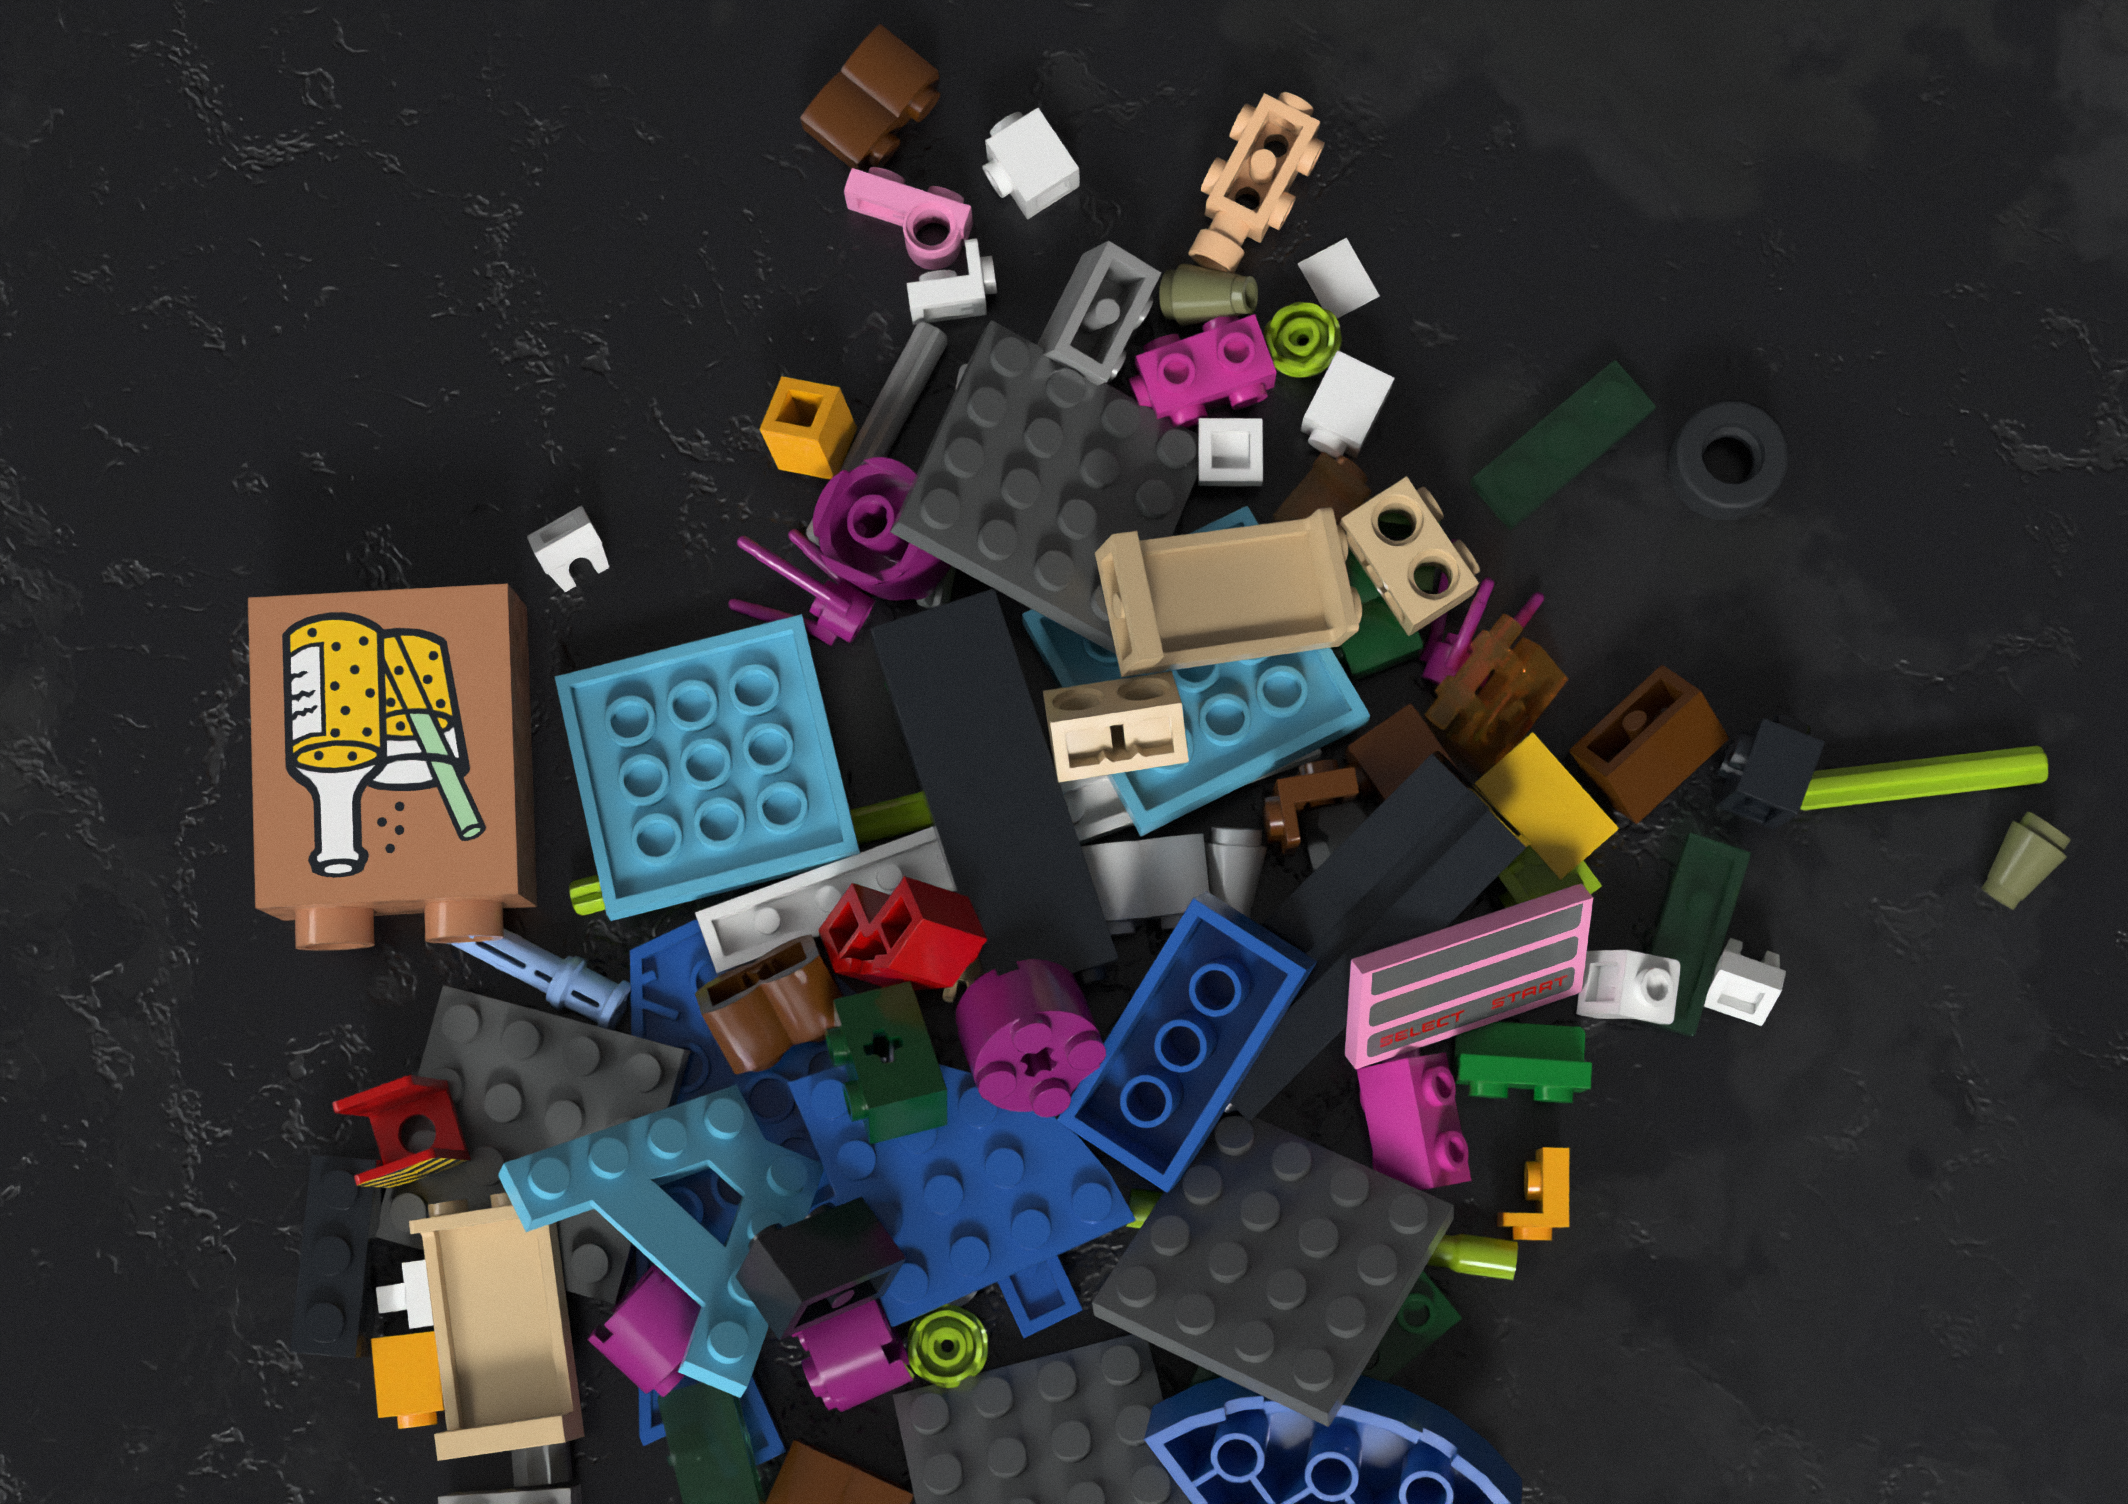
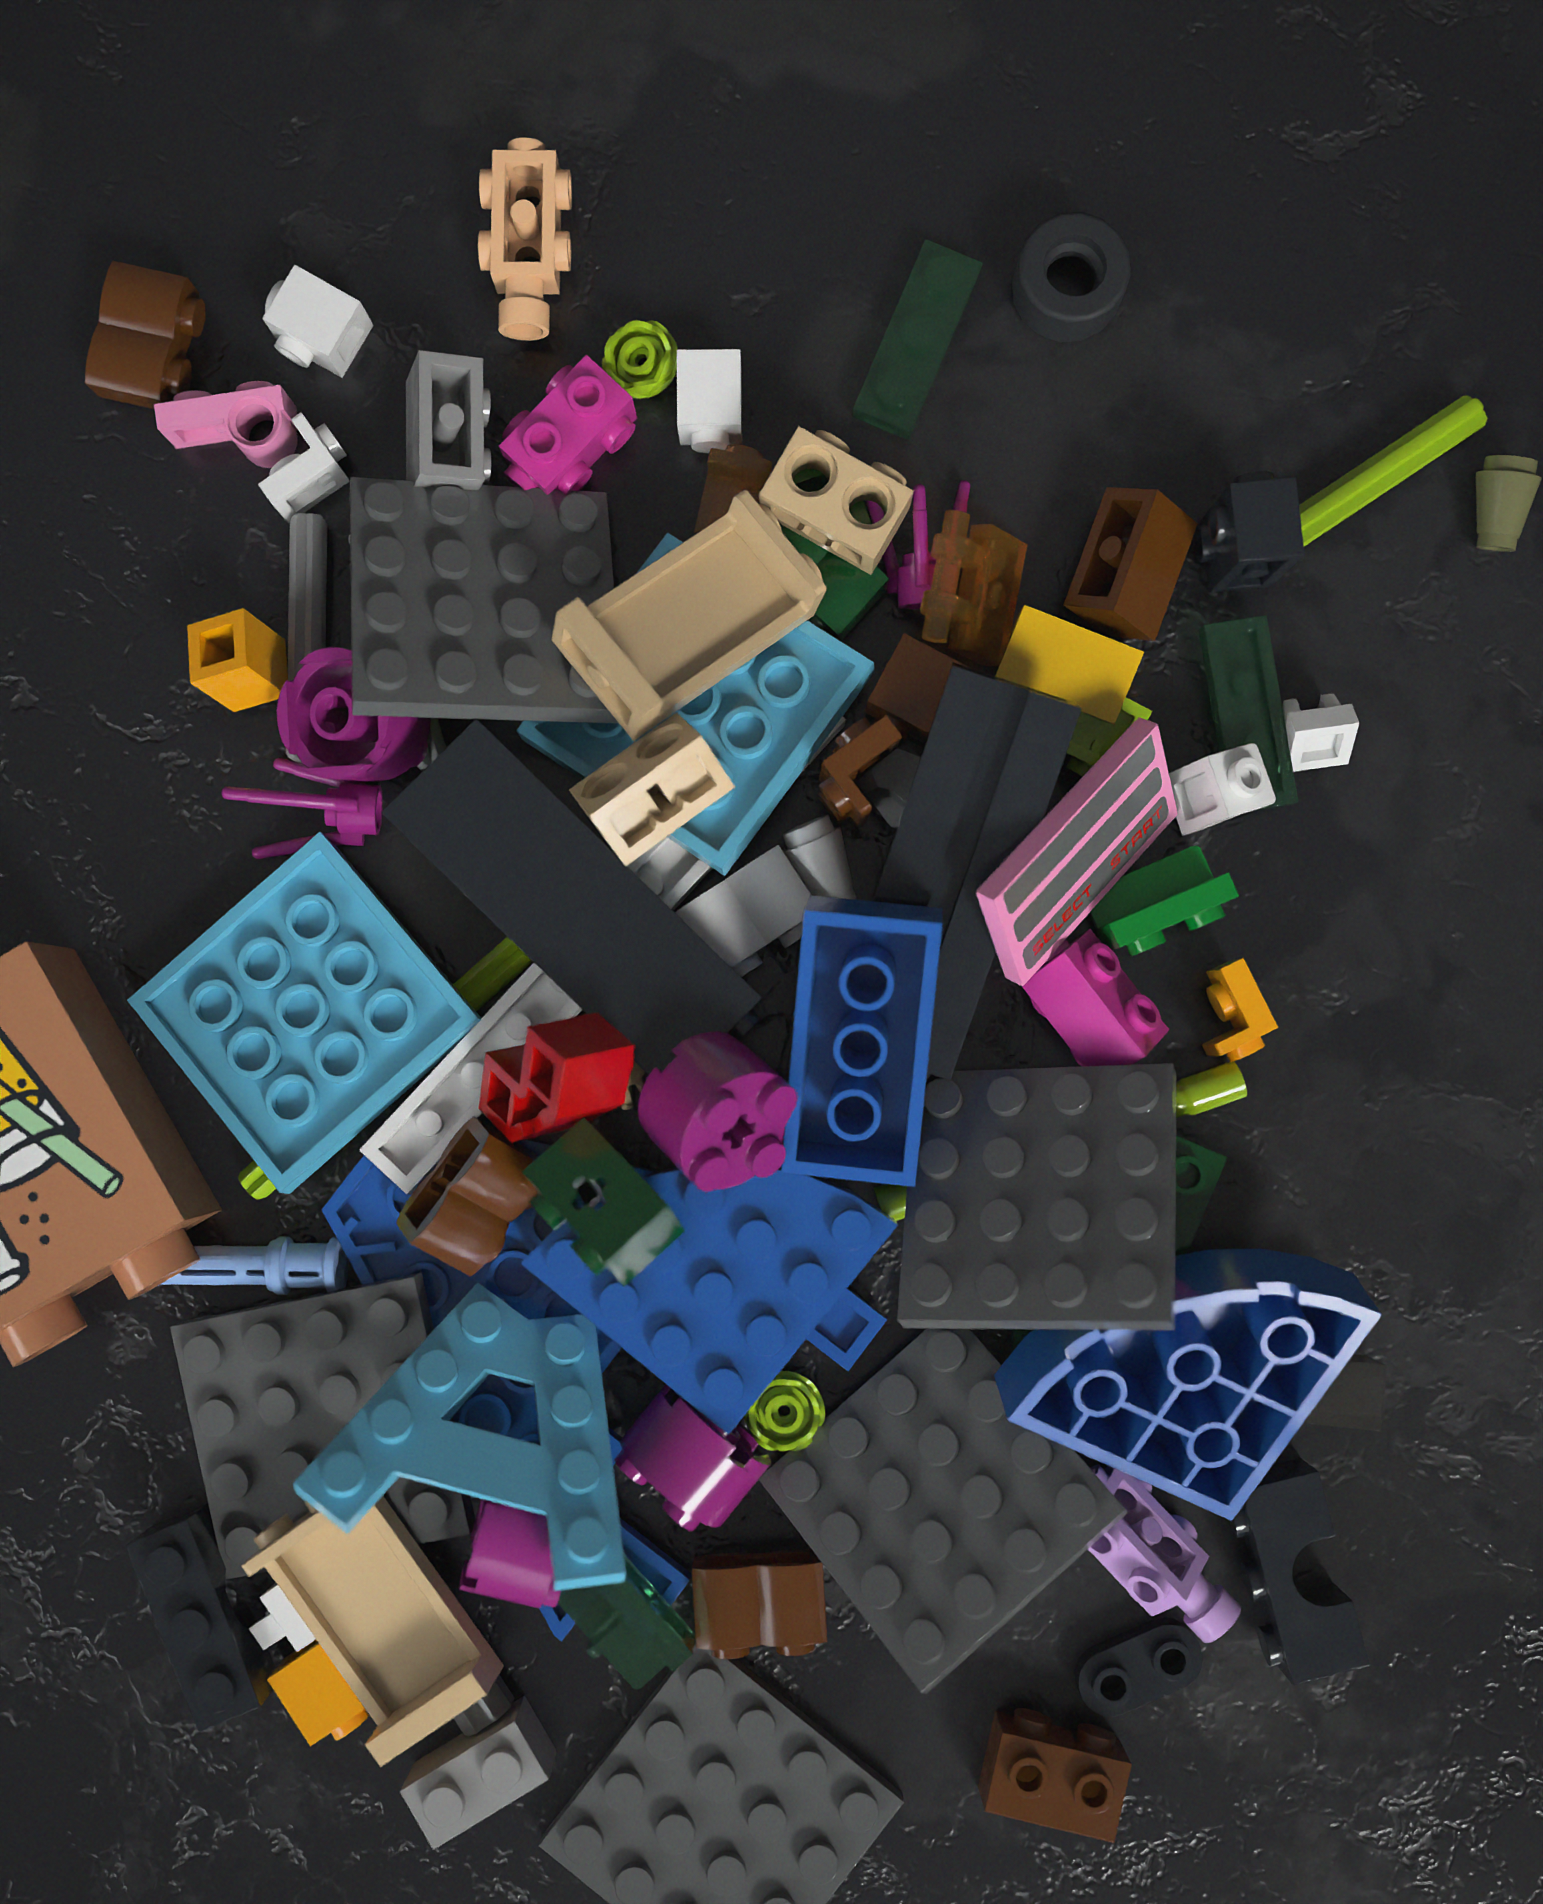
camera: 30 degrees left, 5 degrees up
red piece [332,1075,471,1188] -> none
white tile [527,506,609,592] -> none
black brick [735,1196,906,1340] -> none
olive cone [1159,263,1258,326] -> none
white tile [1198,418,1263,487] -> none
white sticker [1298,238,1380,319] -> none

